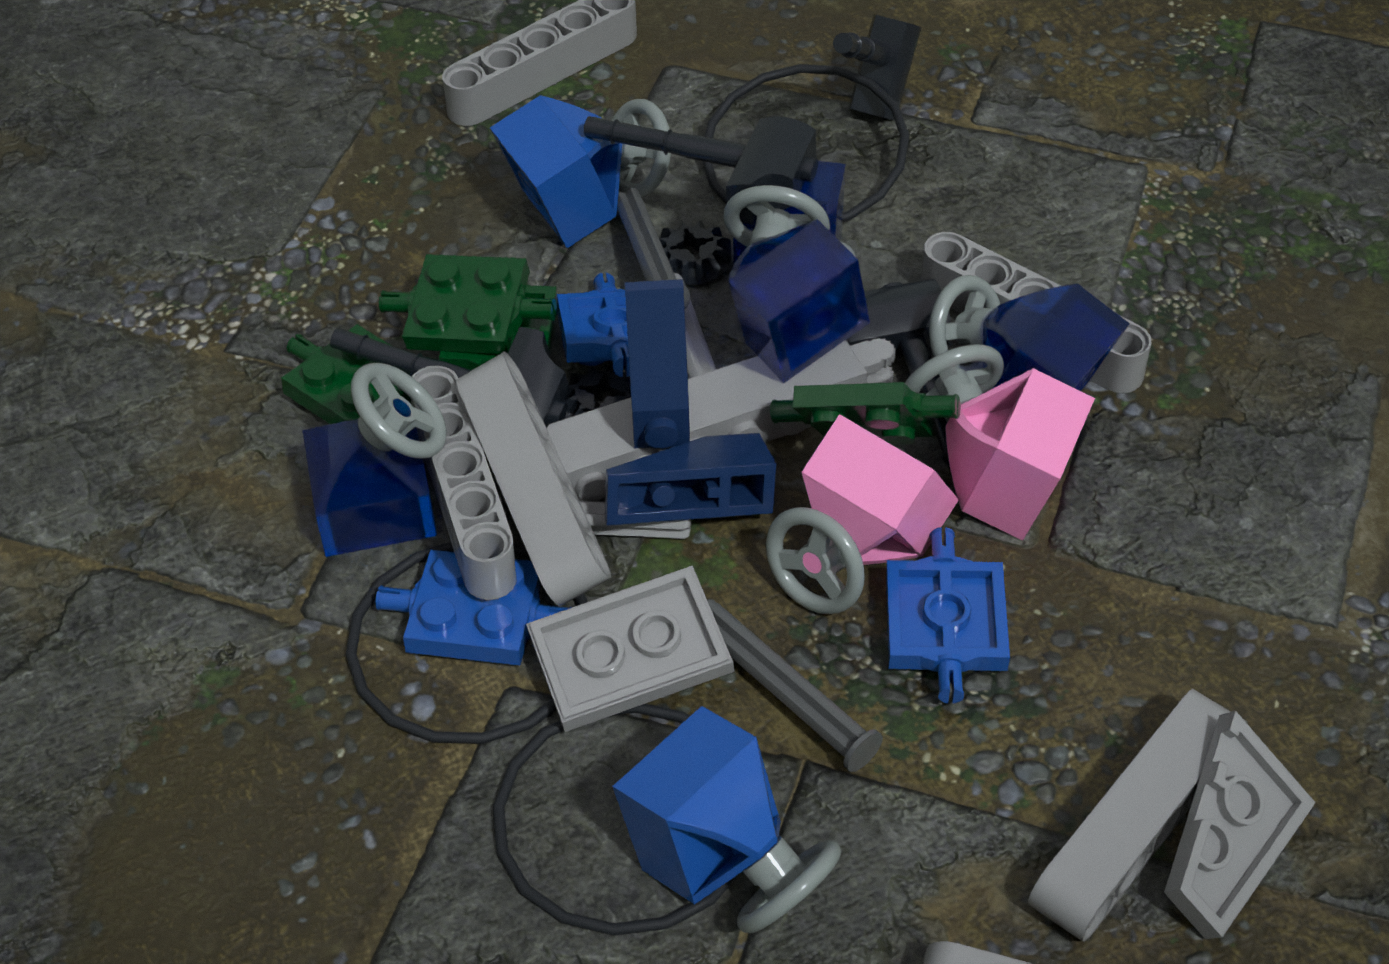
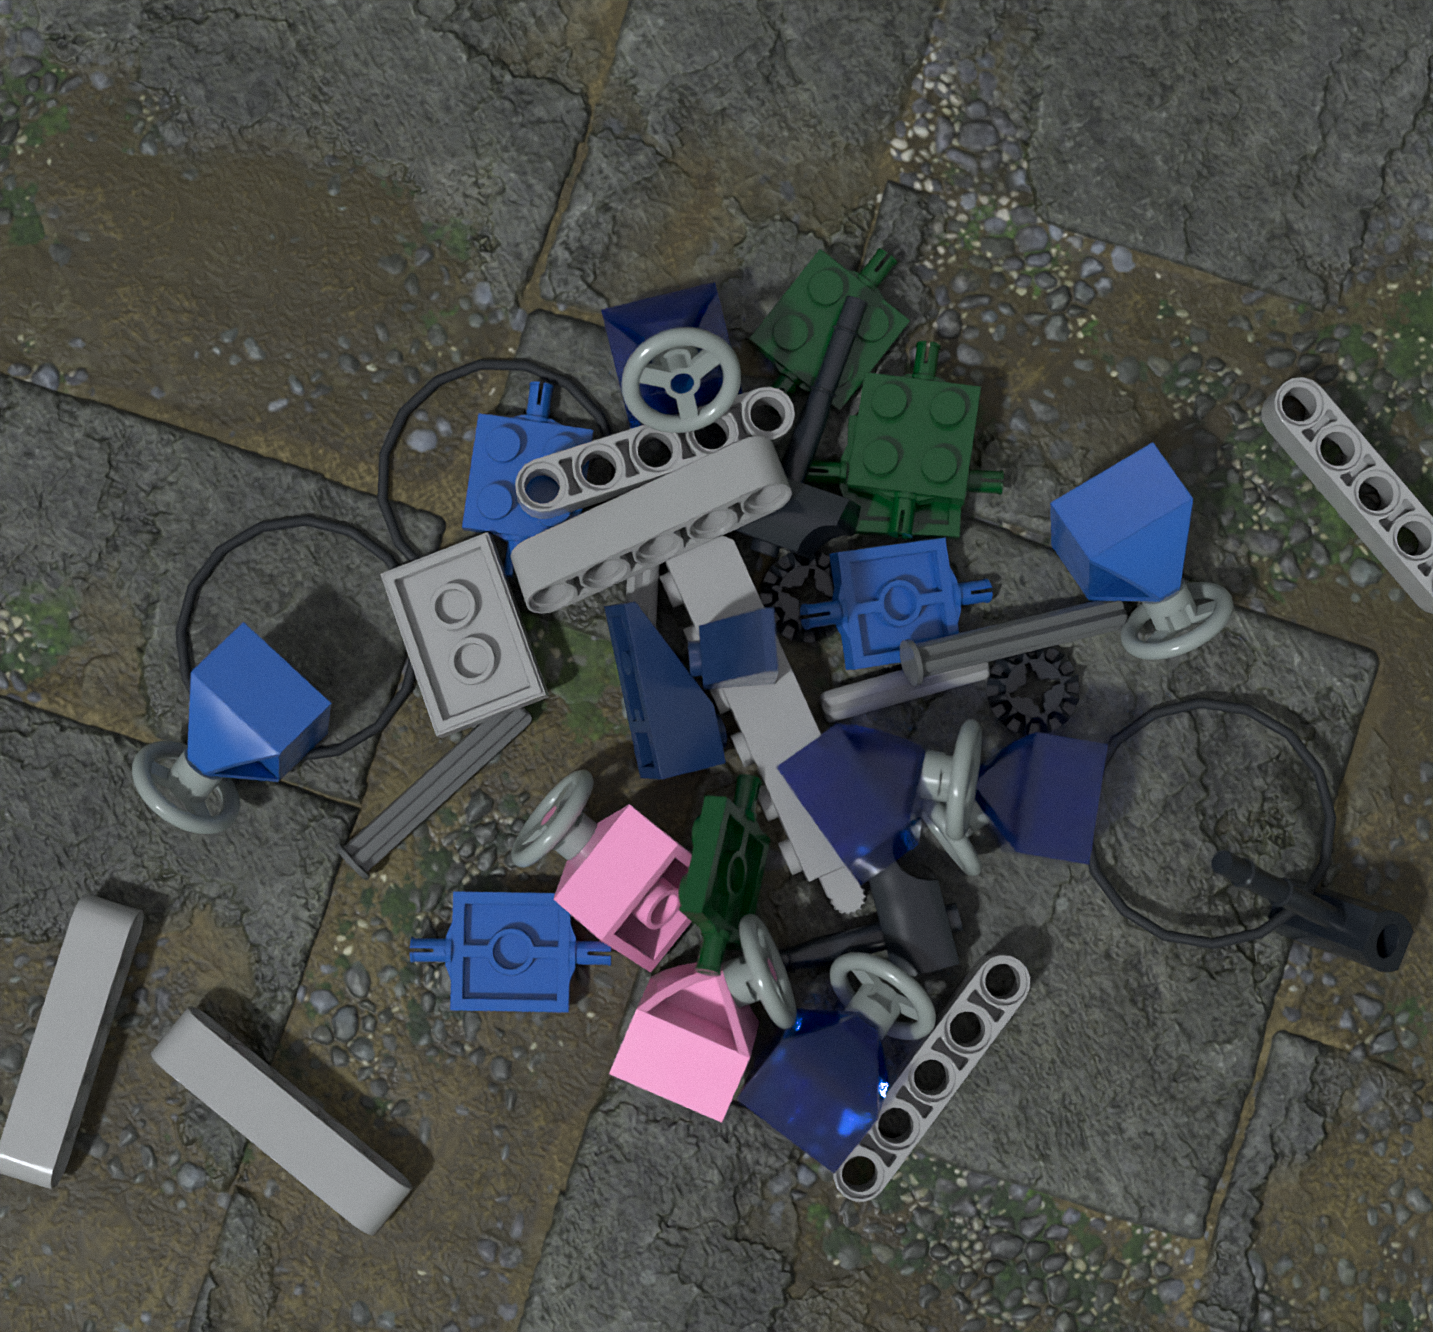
camera: 90 degrees right, 35 degrees up
black piece [584,116,818,225] -> none
light grey wing [1164,711,1316,940] -> none

